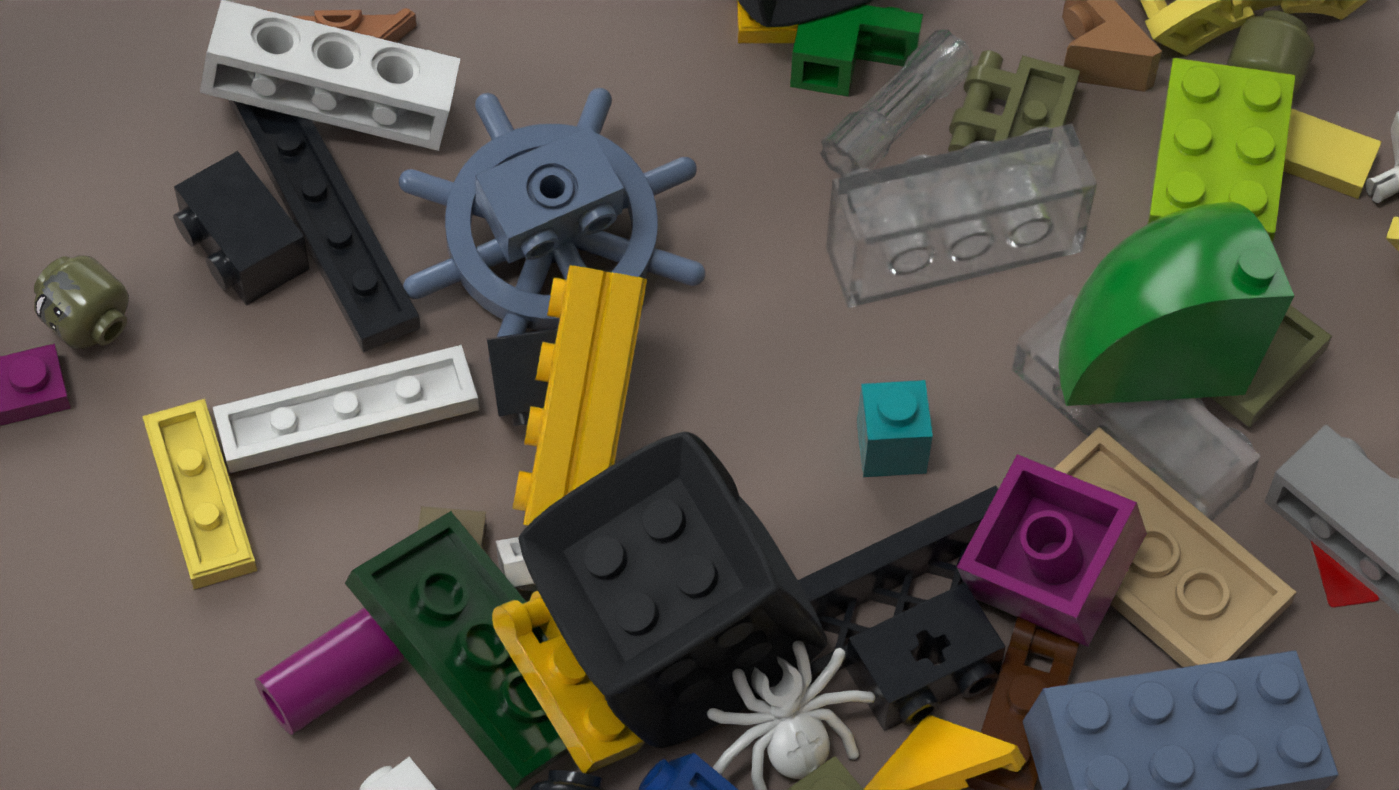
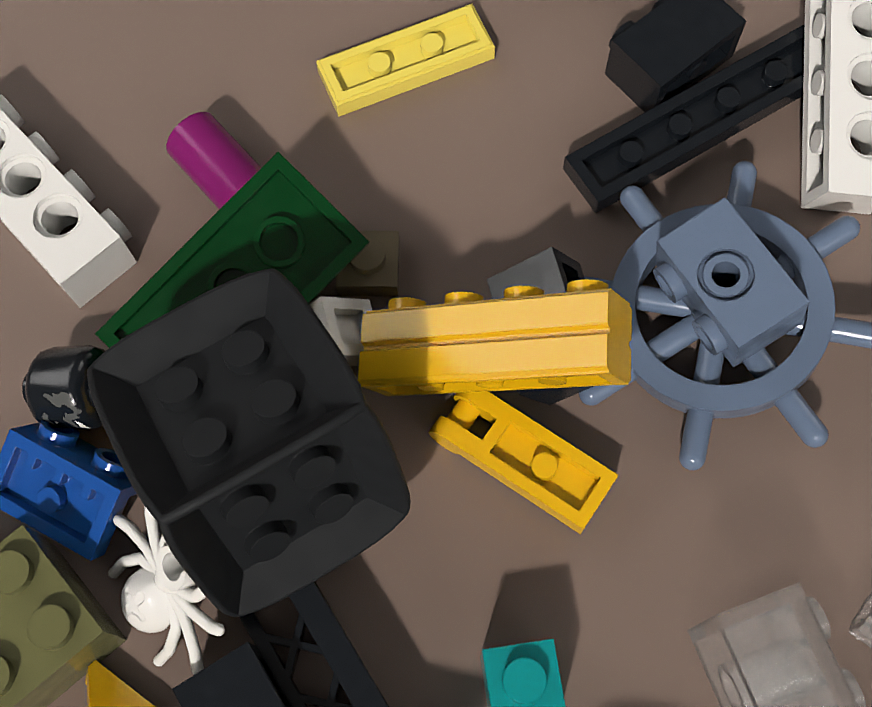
camera: 90 degrees right, 10 degrees up
white plate [212,345,479,473] -> none
none -> yellow plate [428,391,618,535]

